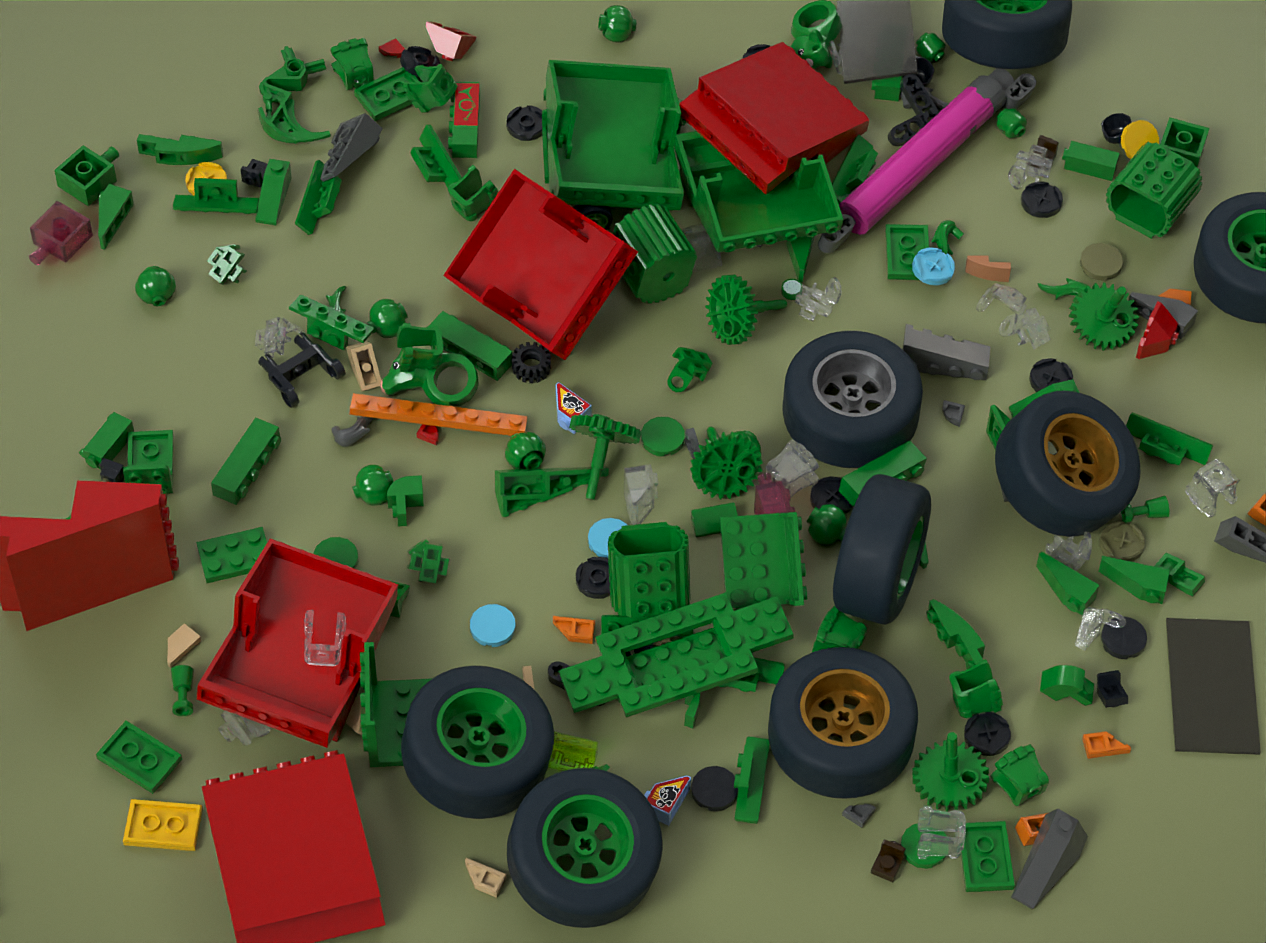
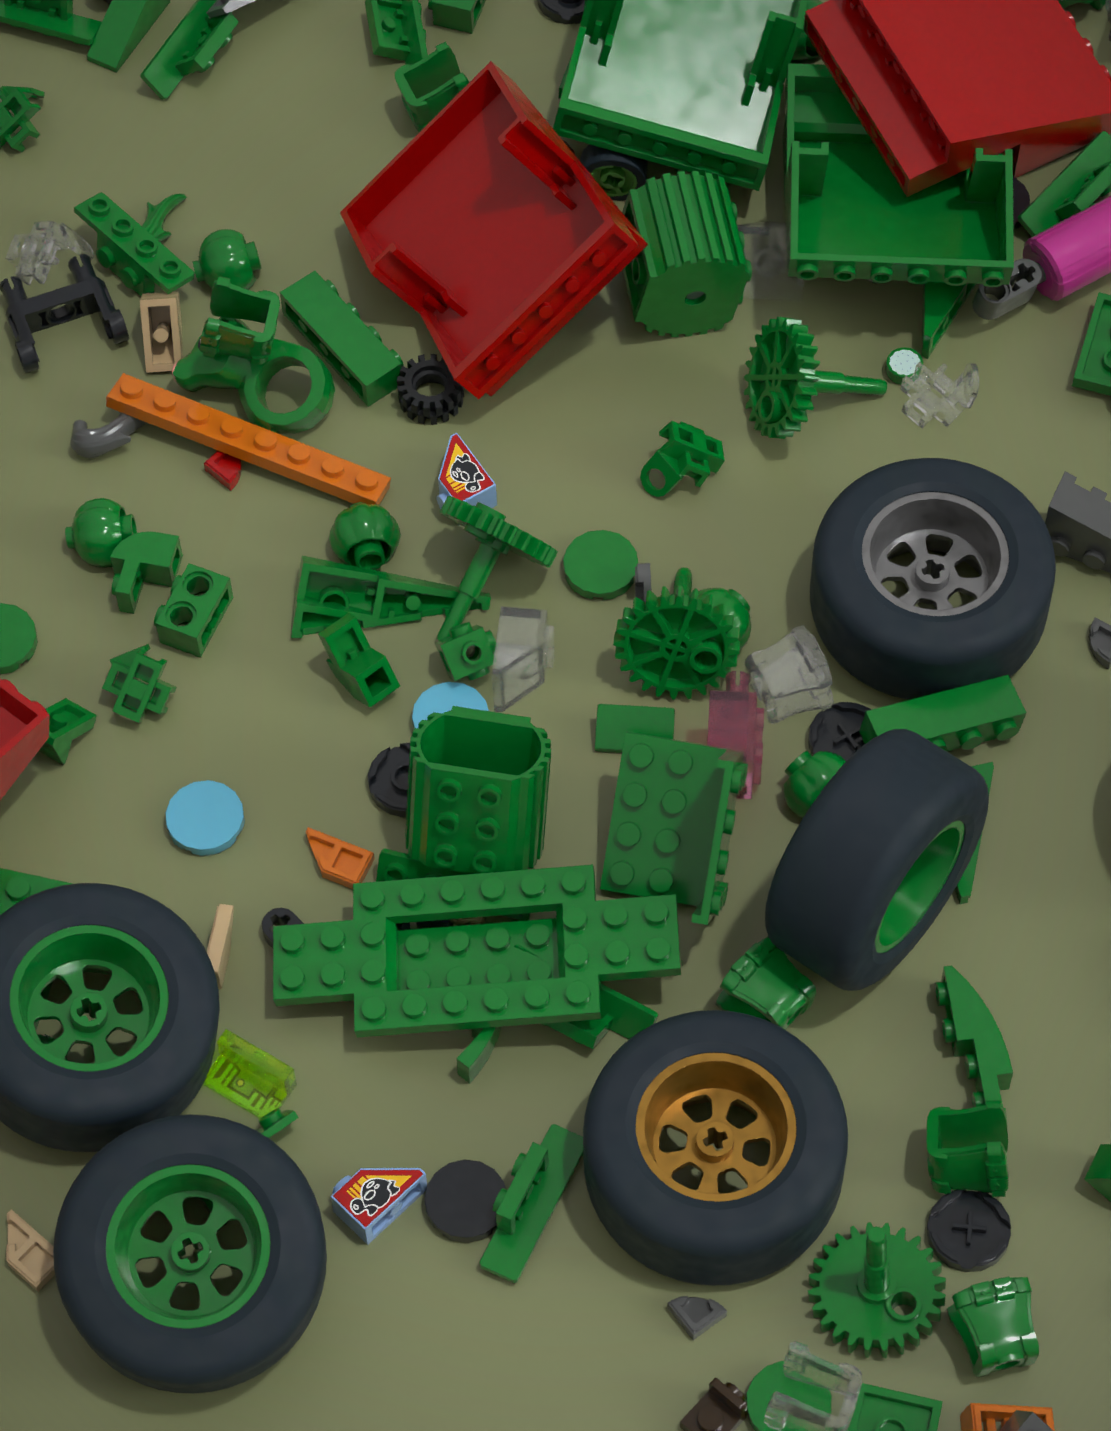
camera: 20 degrees right, 5 degrees up
none -> green brick [154,563,234,658]
none -> green brick [318,613,400,707]
none -> green brick [435,622,499,681]

